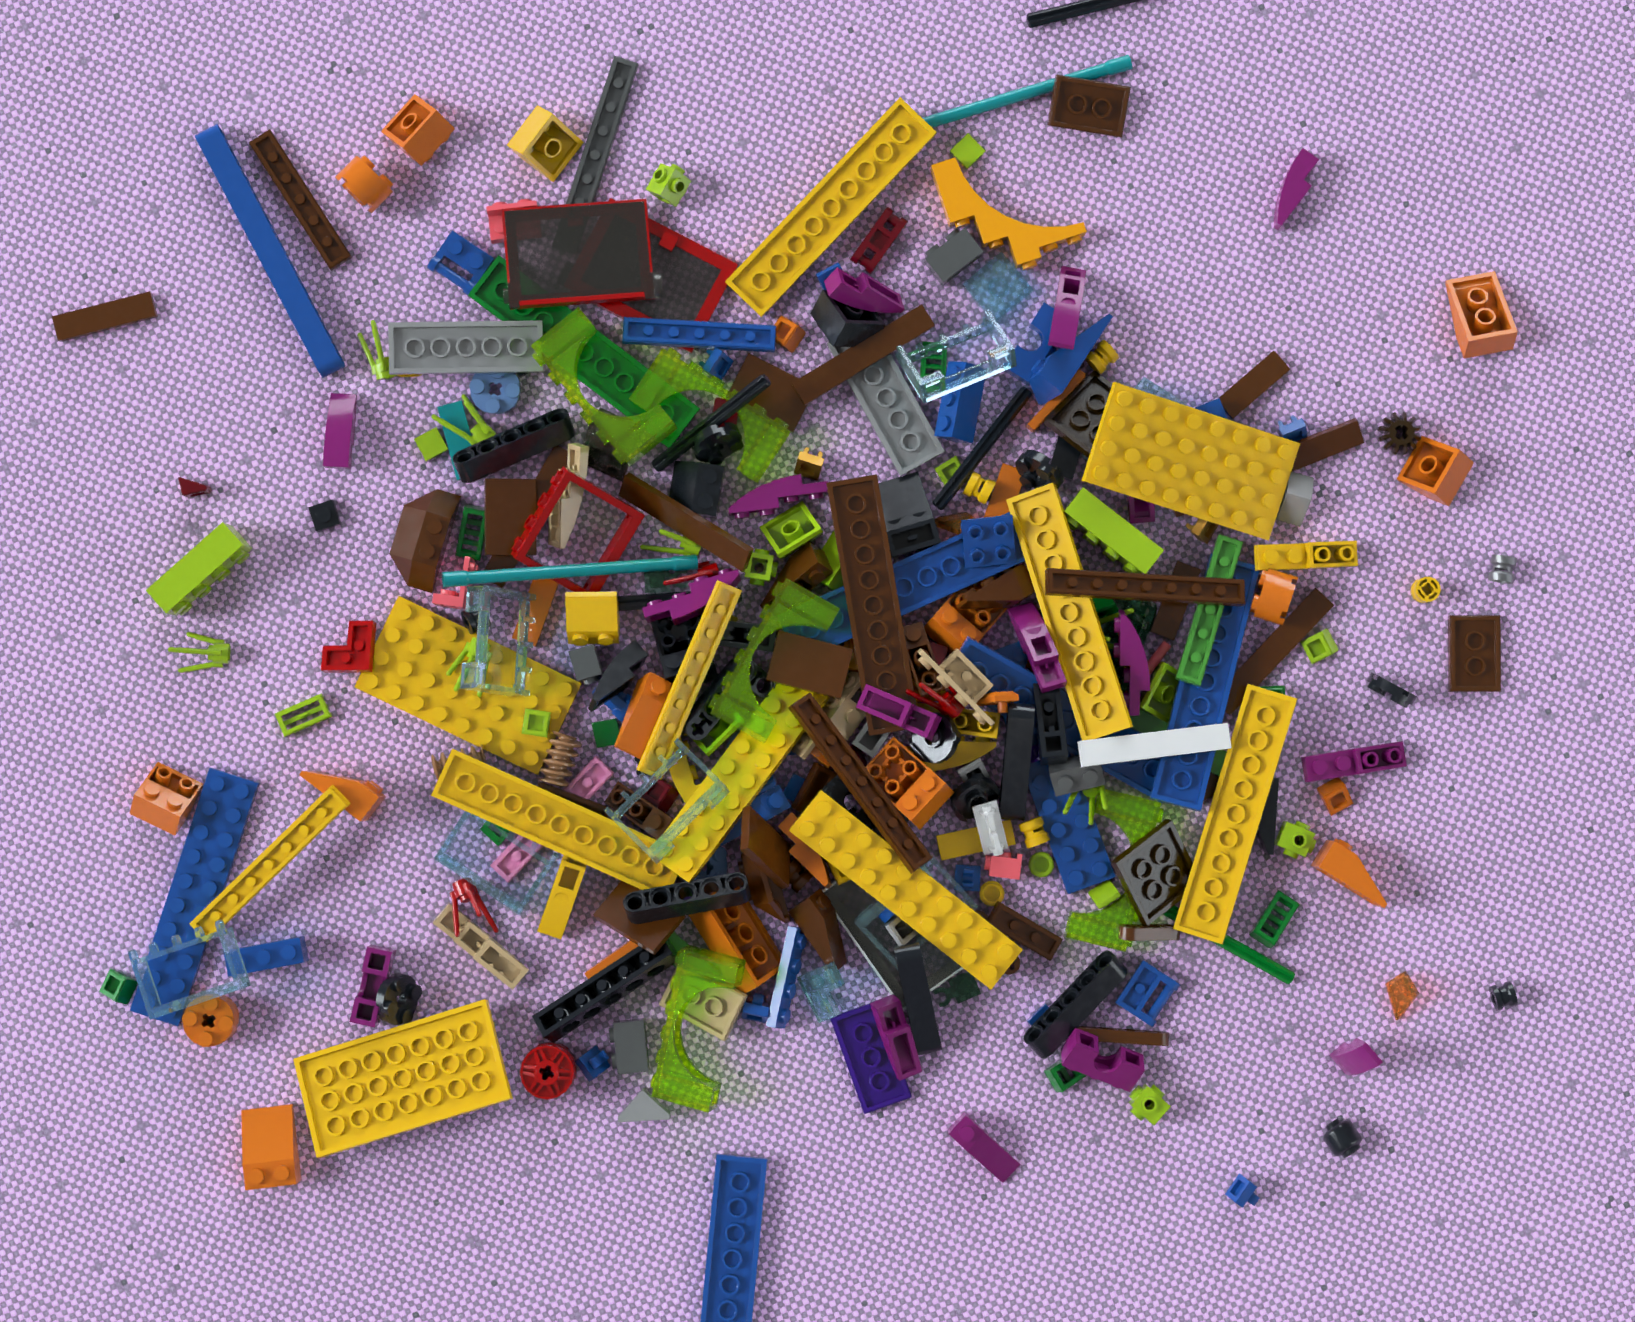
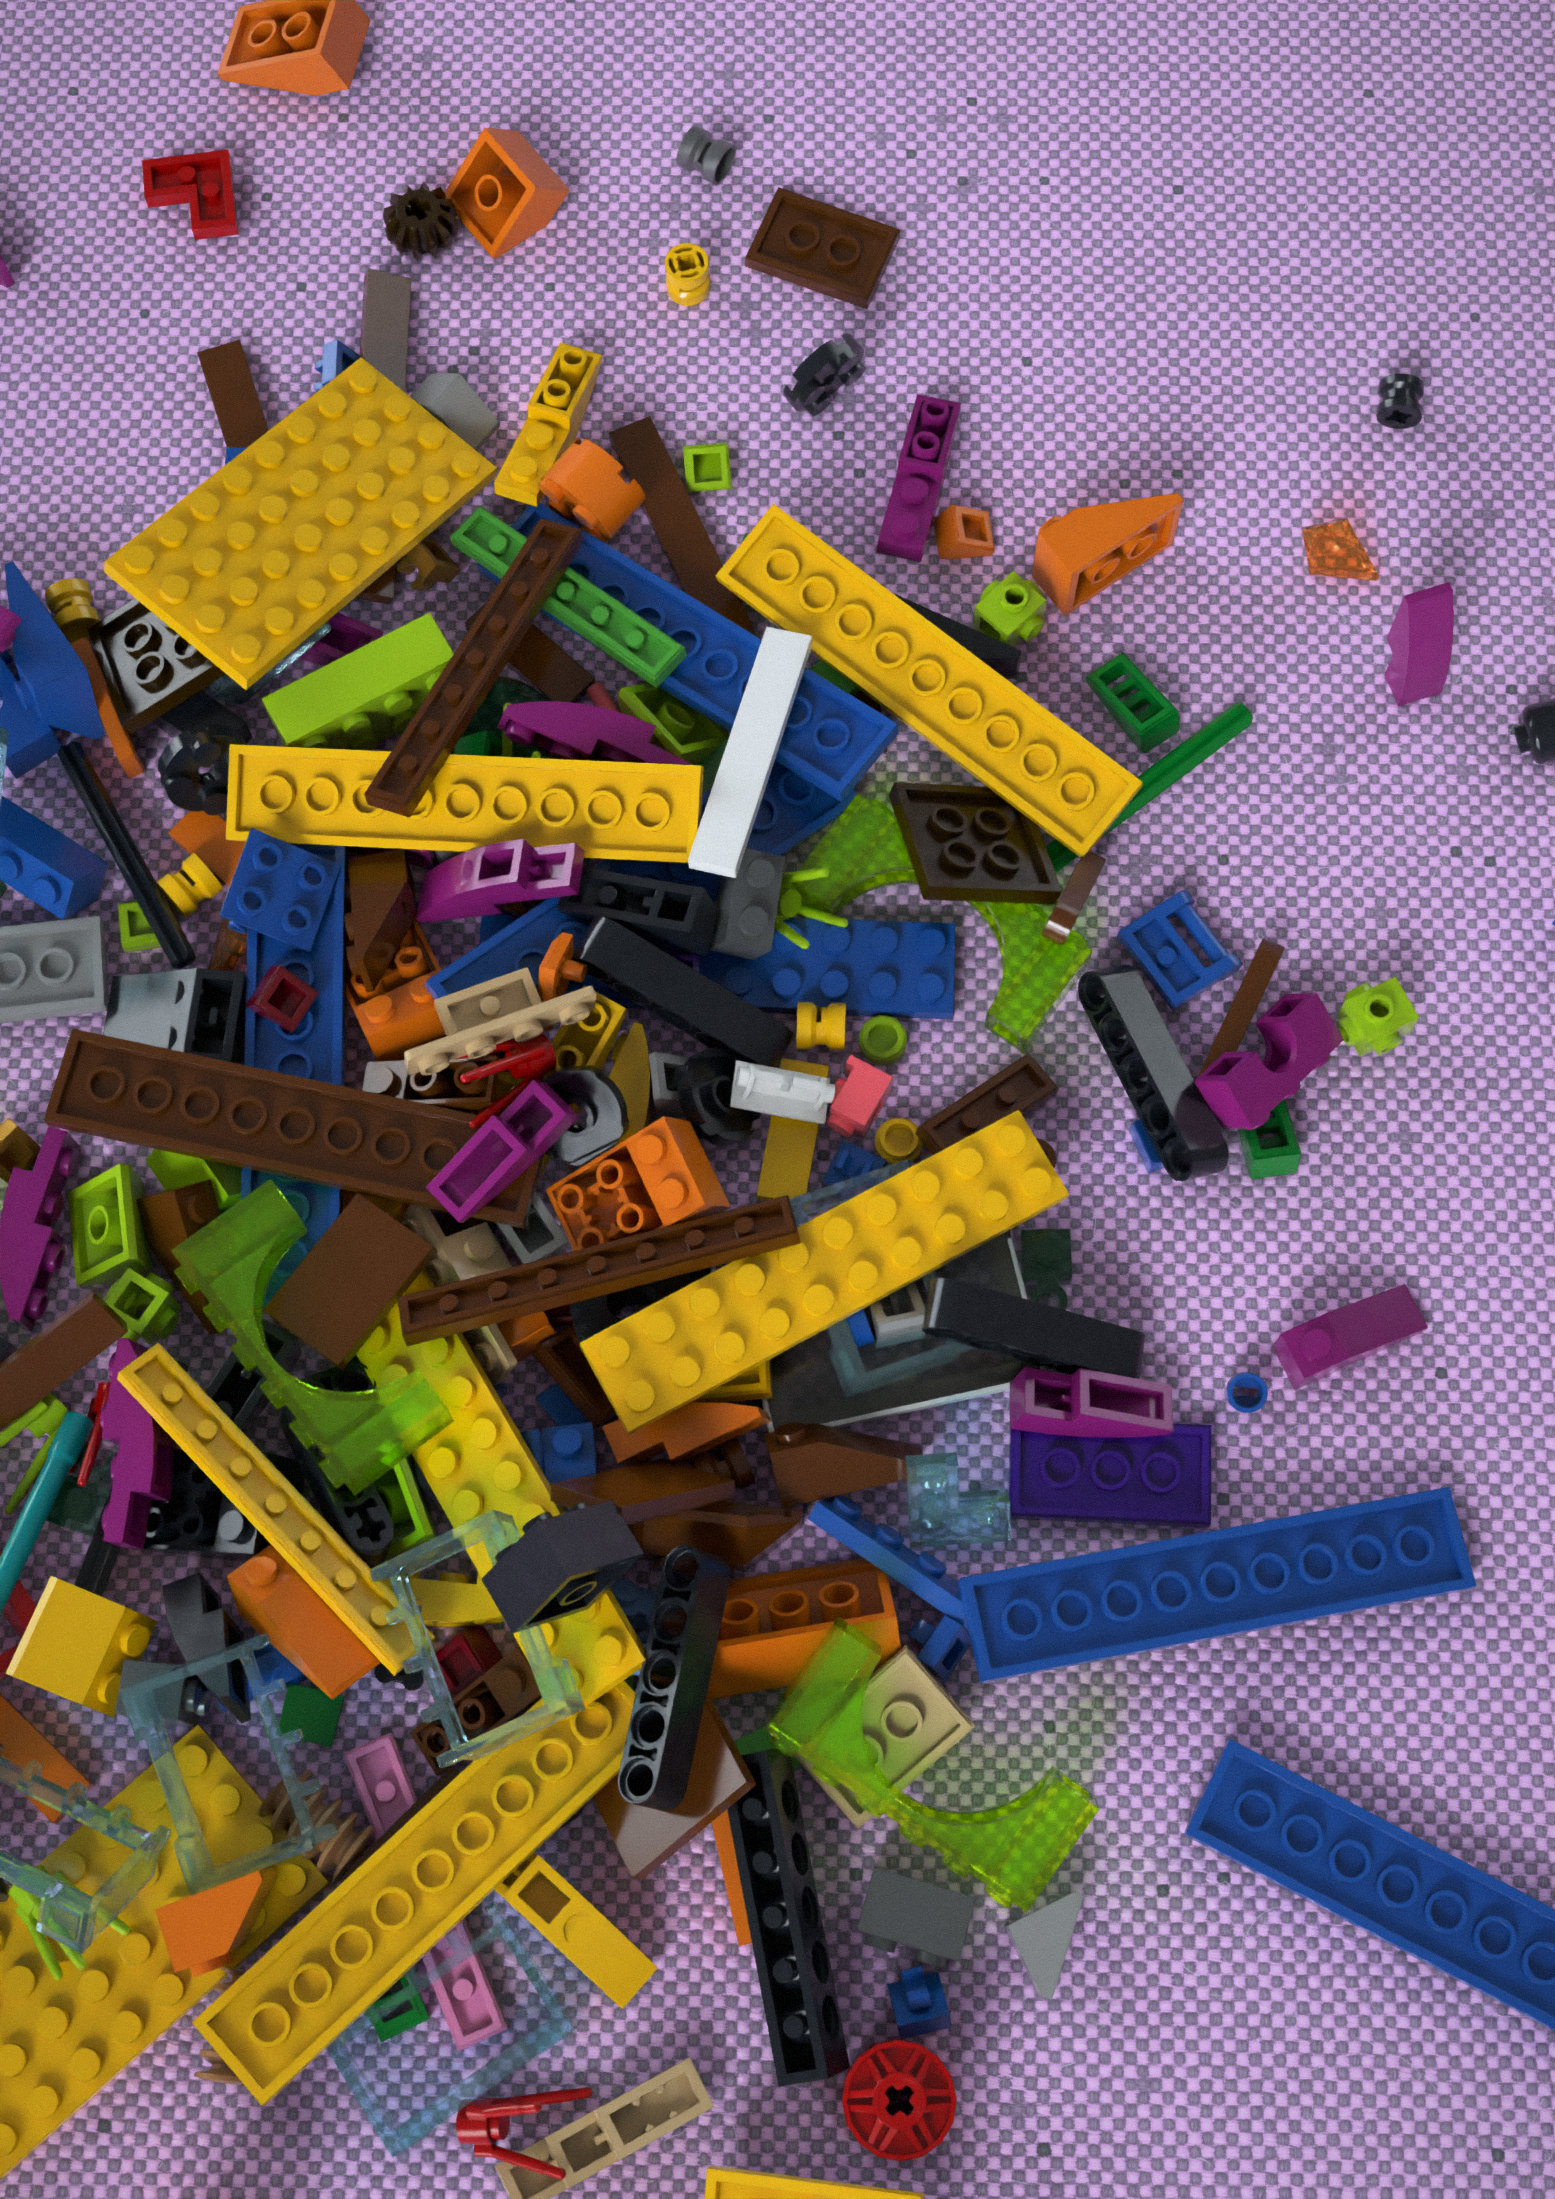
camera: 60 degrees left, 15 degrees down
lime tile [522,708,551,738] -> none
lime slope [1088,880,1121,909] -> none
none -> clear light blue hinge [119,1633,338,1896]
none -> red plate [141,149,239,240]
none -> orange slope [155,1864,278,1977]
none -> dark red slope [245,965,319,1033]
none -> black brick [481,1500,644,1633]
none -> blue plate [958,1487,1477,1684]
none -> blue hinge [1225,1372,1268,1413]

